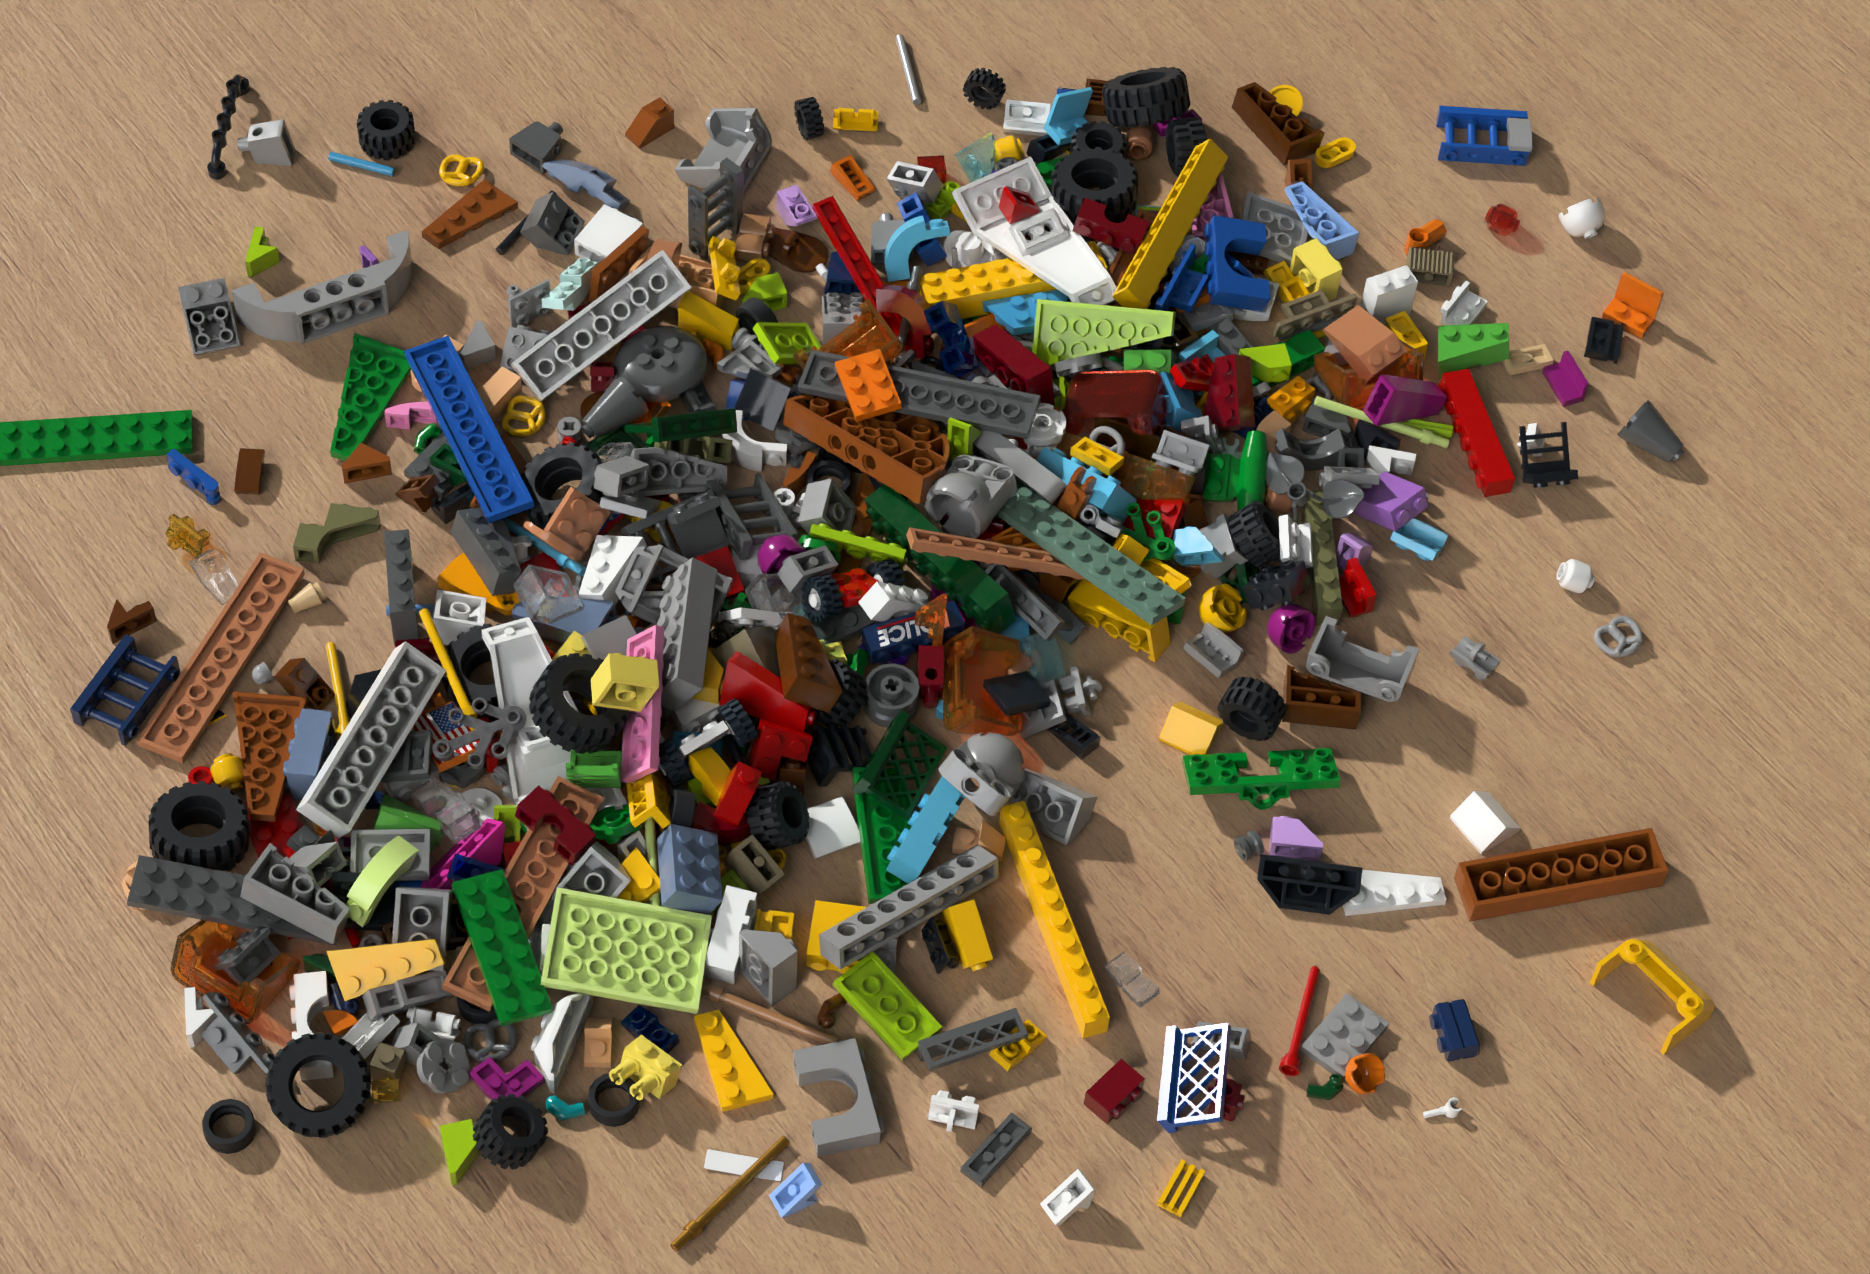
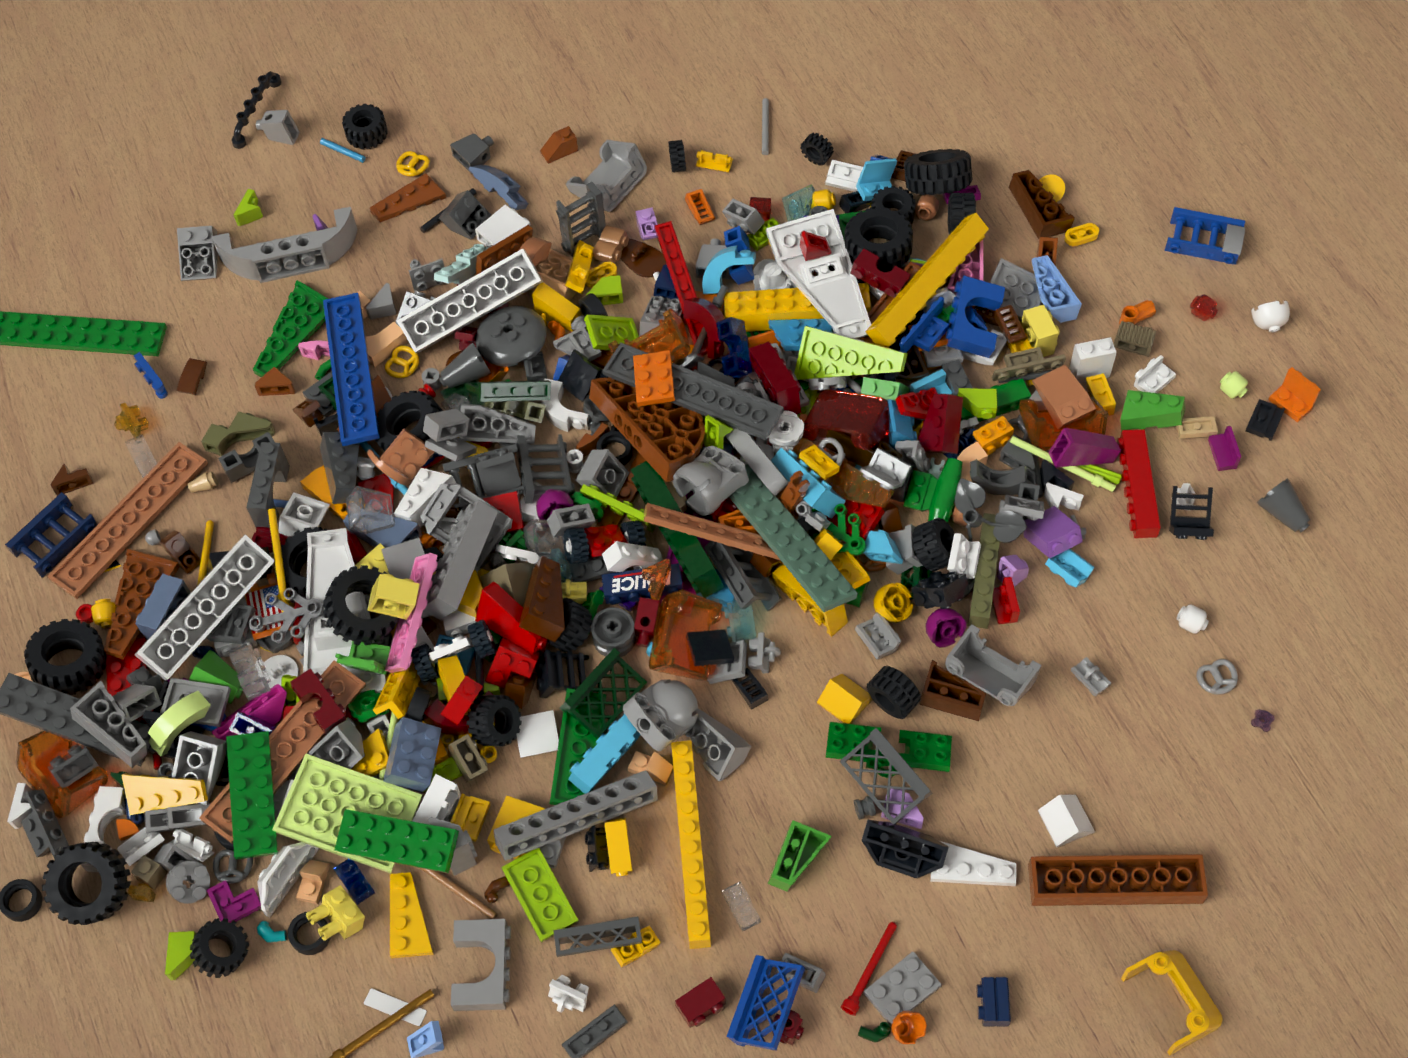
camera: 20 degrees right, 5 degrees up
none -> dark grey arch [218,432,275,483]
none -> green plate [334,809,459,873]
none -> bright green wedge [768,820,832,892]
none -> dark grey fence [840,728,933,825]
none -> reddish brown slope [994,305,1027,345]
none -> yellowish green head [1220,371,1248,399]
none -> clear purple plate [1251,709,1275,732]

